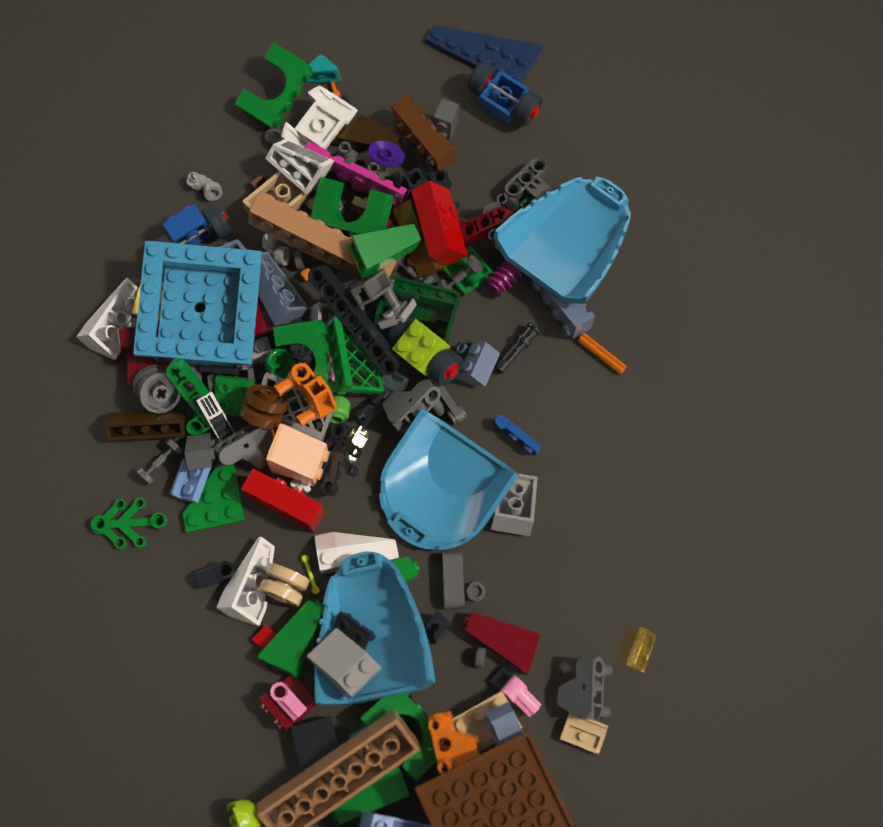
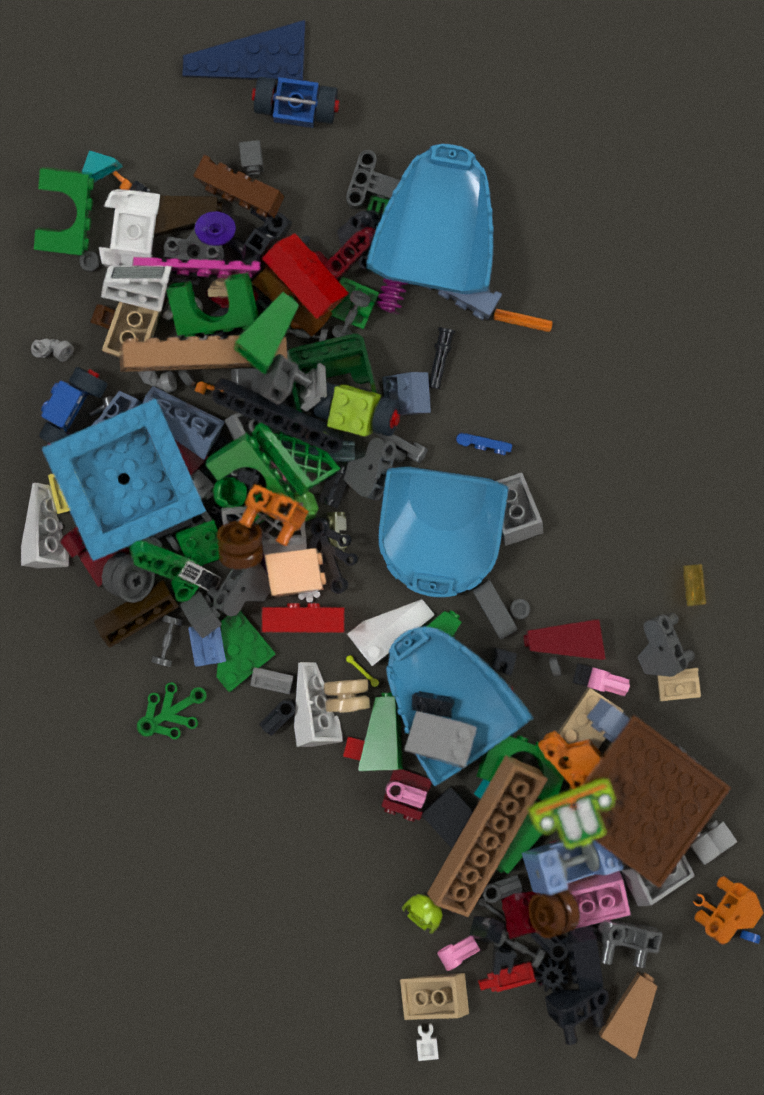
camera: 25 degrees left, 15 degrees up
none -> light grey plate [250,667,293,694]
none -> brick [527,778,615,848]

